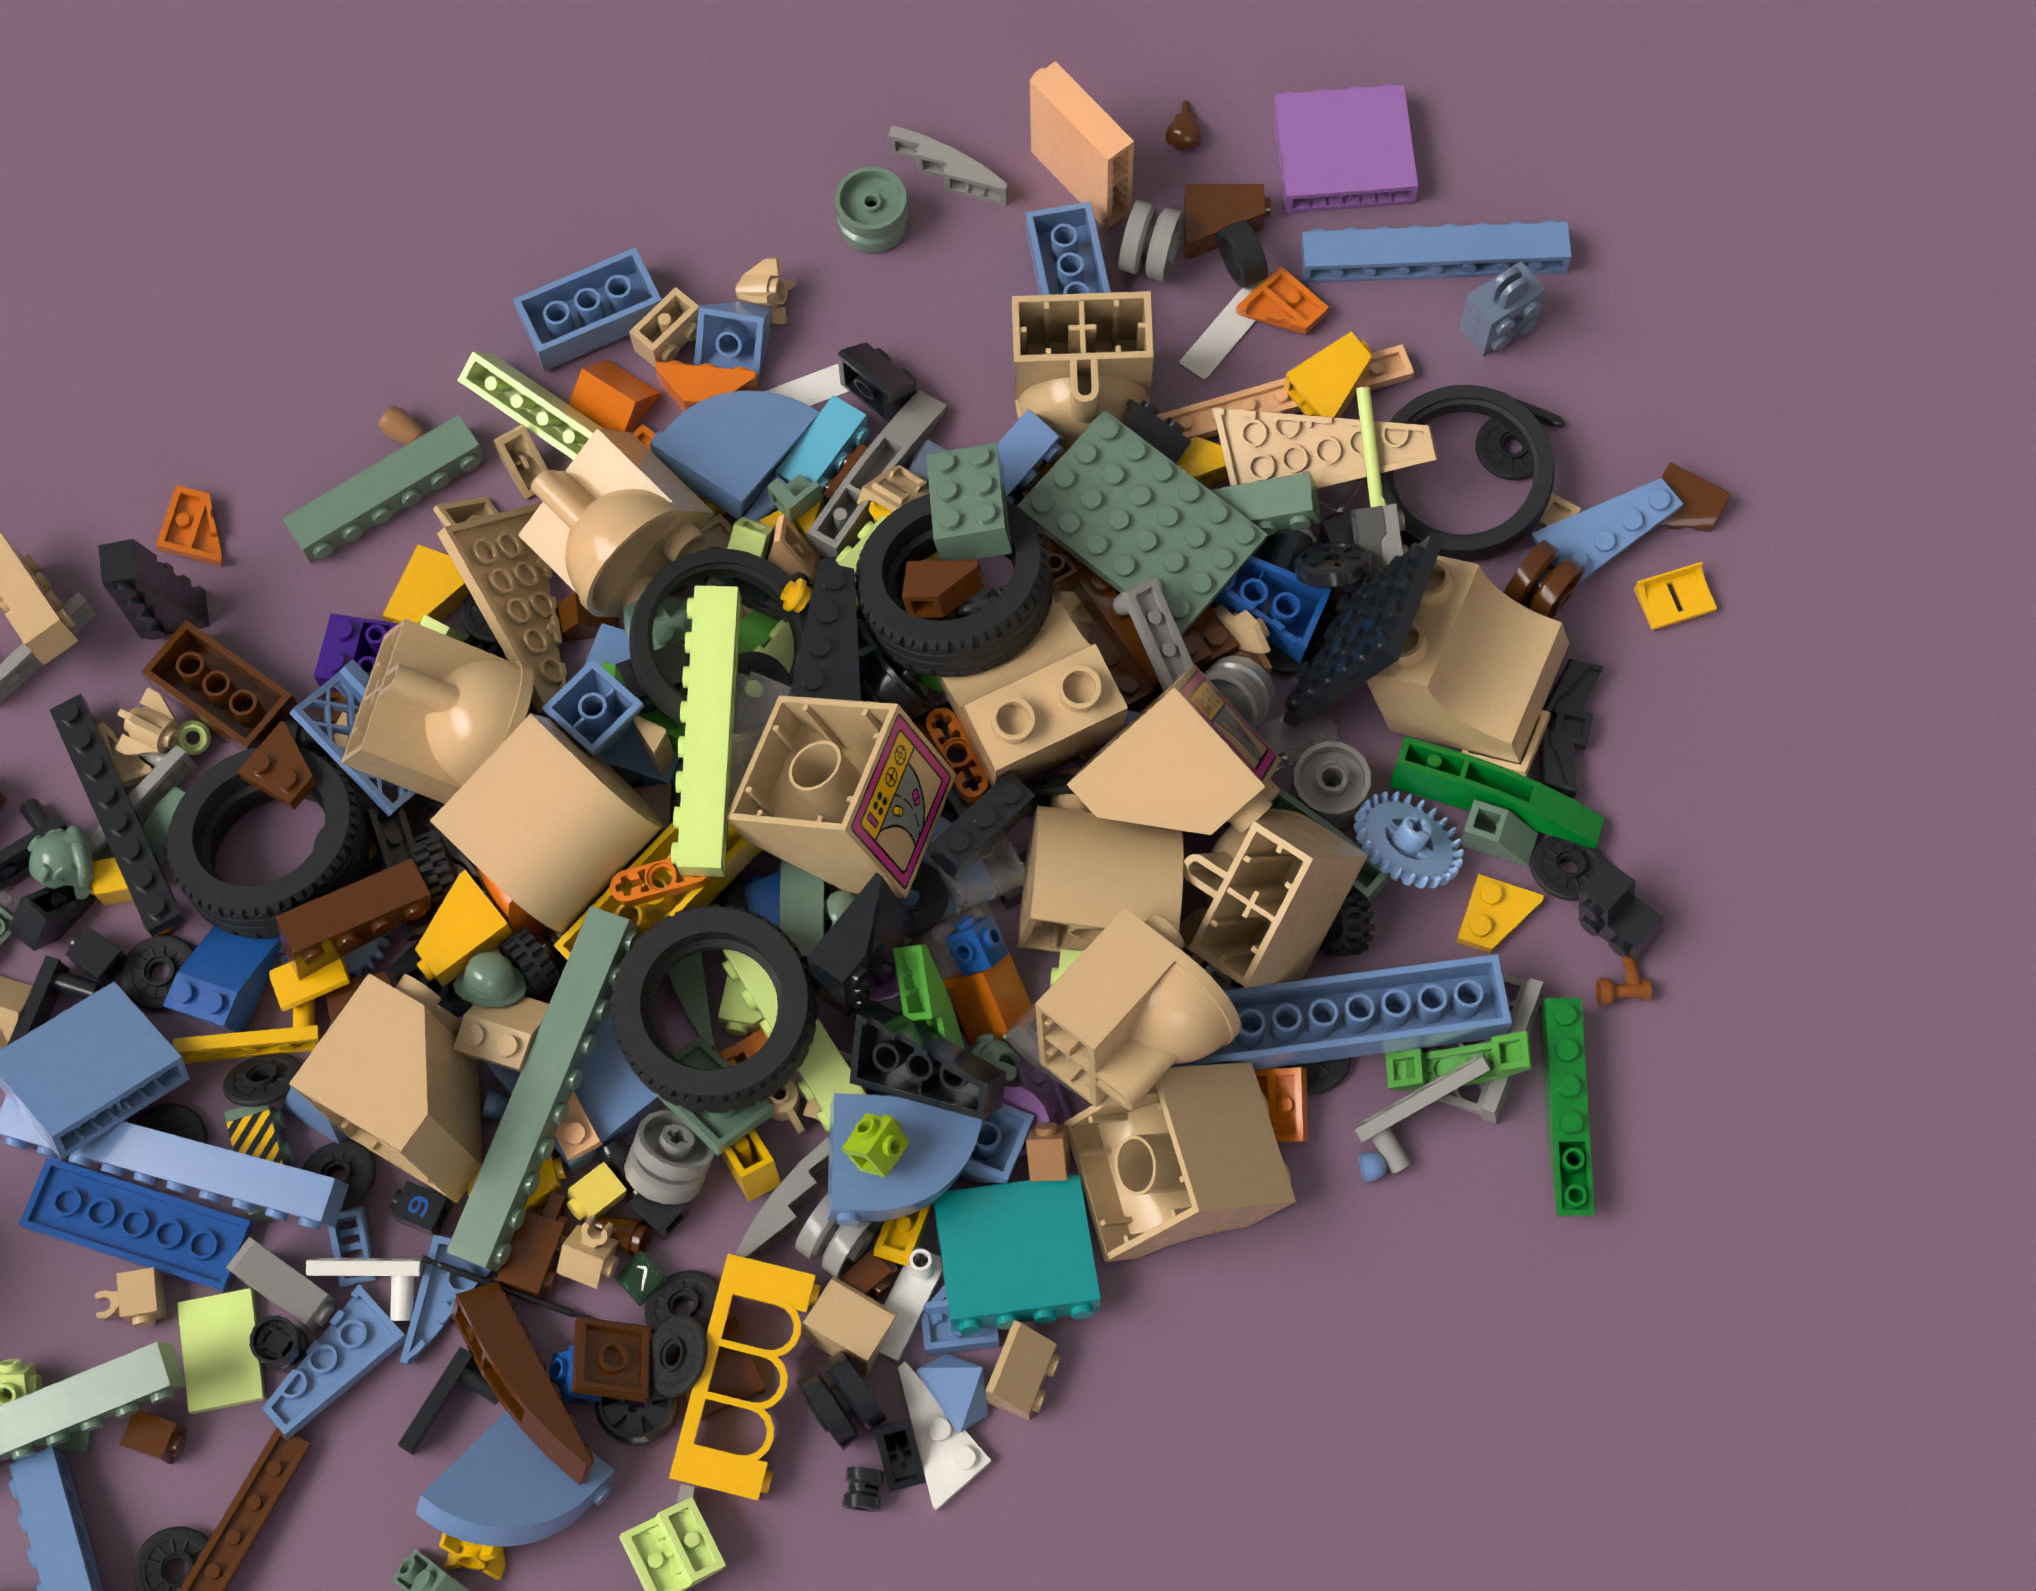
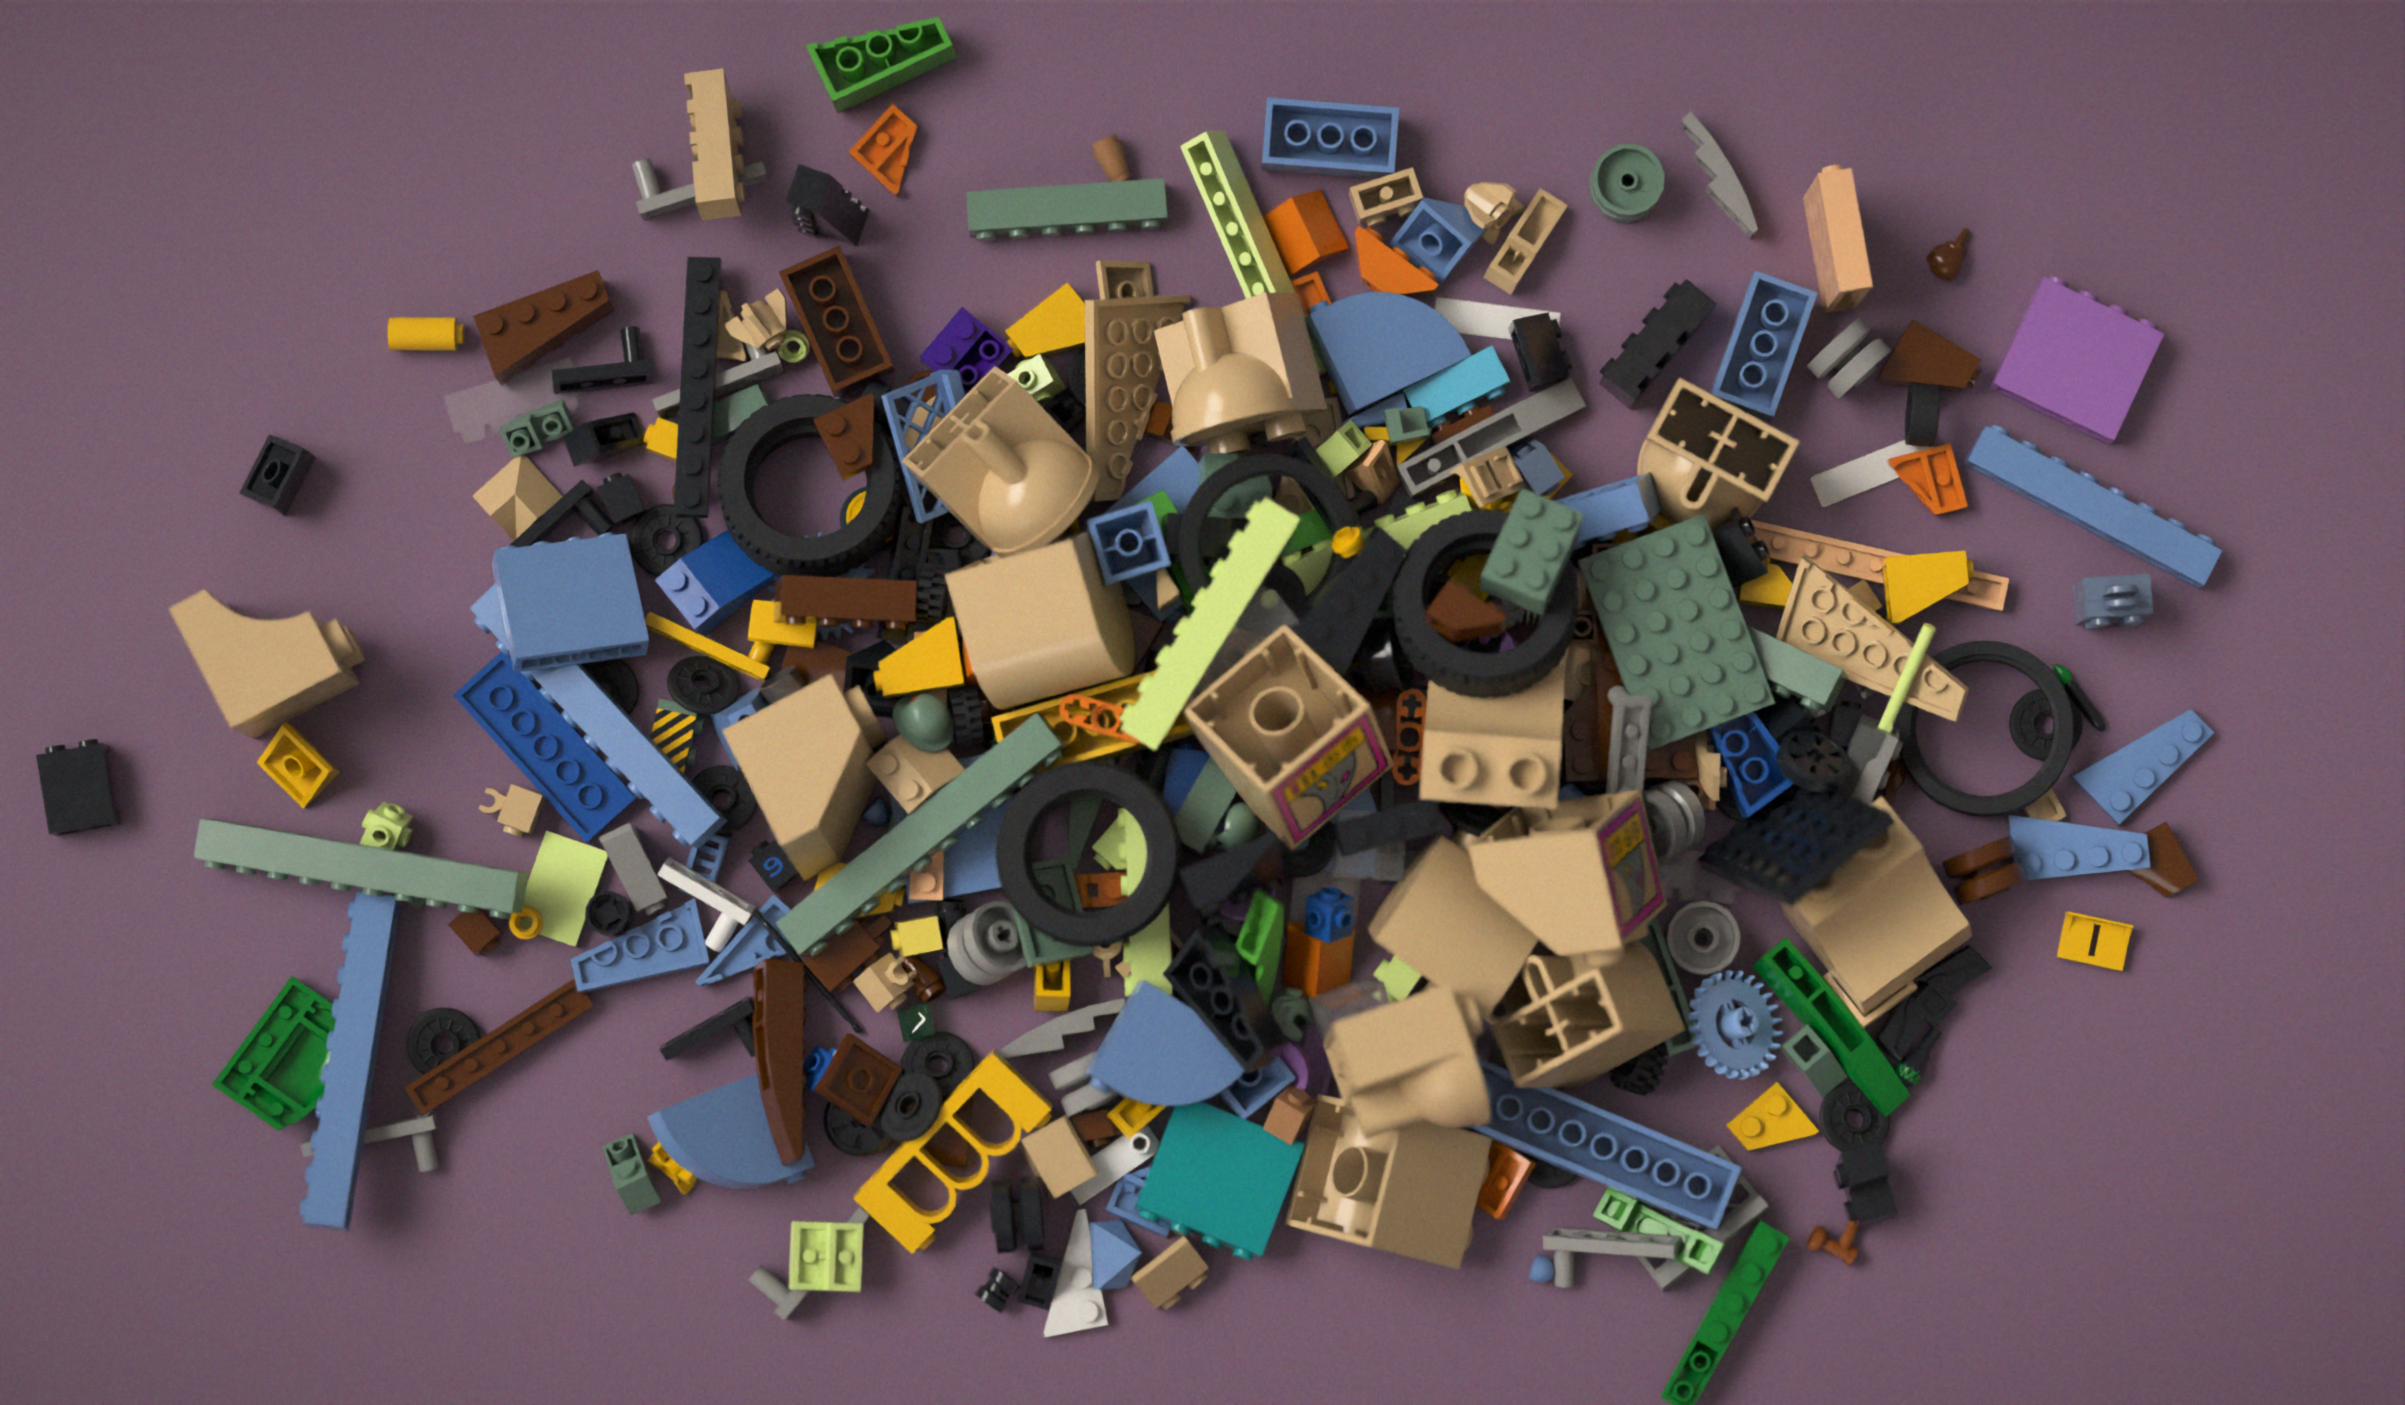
camera: 25 degrees right, 15 degrees up
sand green helmet [28,826,94,900] -> none
tan slope [493,424,548,499] -> none
lime brick [841,1113,910,1178] -> none
none -> yellow plate [509,906,543,940]
none -> bright green wedge [806,17,957,113]
none -> tan slope [1483,188,1568,295]
none -> black wedge [1599,279,1717,409]
none -> black piece [1895,1027,1942,1087]
none -> medium blue wing [2071,709,2214,825]

